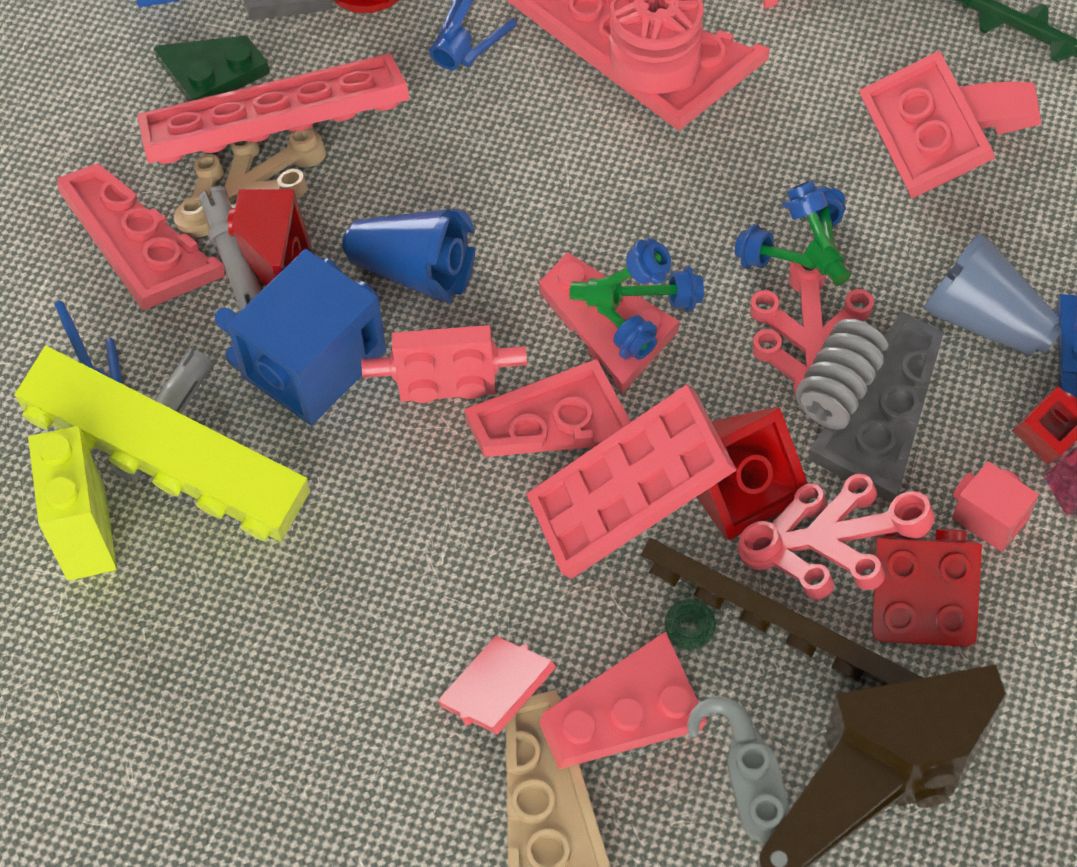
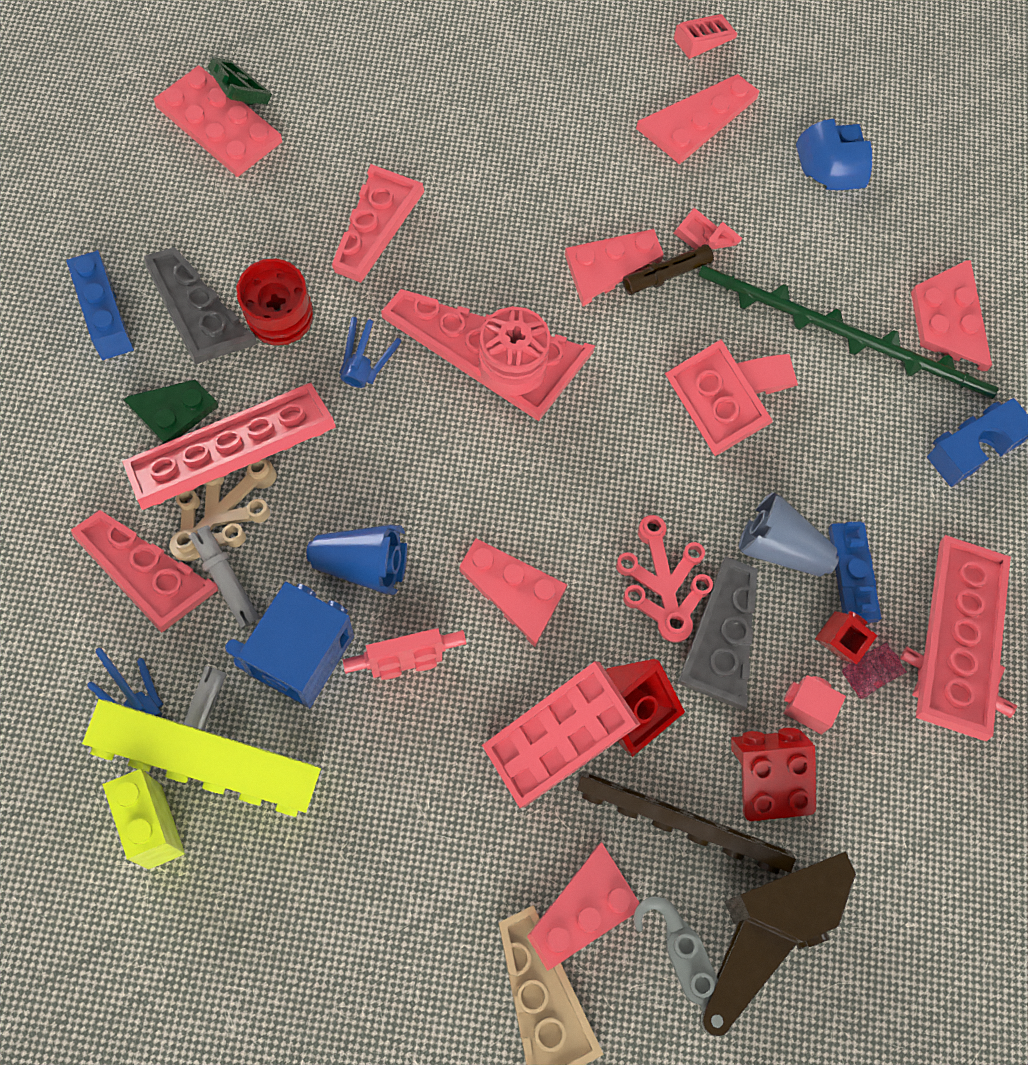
camera: 20 degrees left, 10 degrees up
red slope [227,189,311,287] -> none
piece [437,636,556,735] -> none
coral wing [464,359,631,457] -> none
blue plant [569,238,704,360] -> none
clear green plate [664,599,716,650] -> none
plant [735,180,851,286] -> none
coral plant [738,473,935,600] -> none
light grey piece [795,319,889,430] -> none

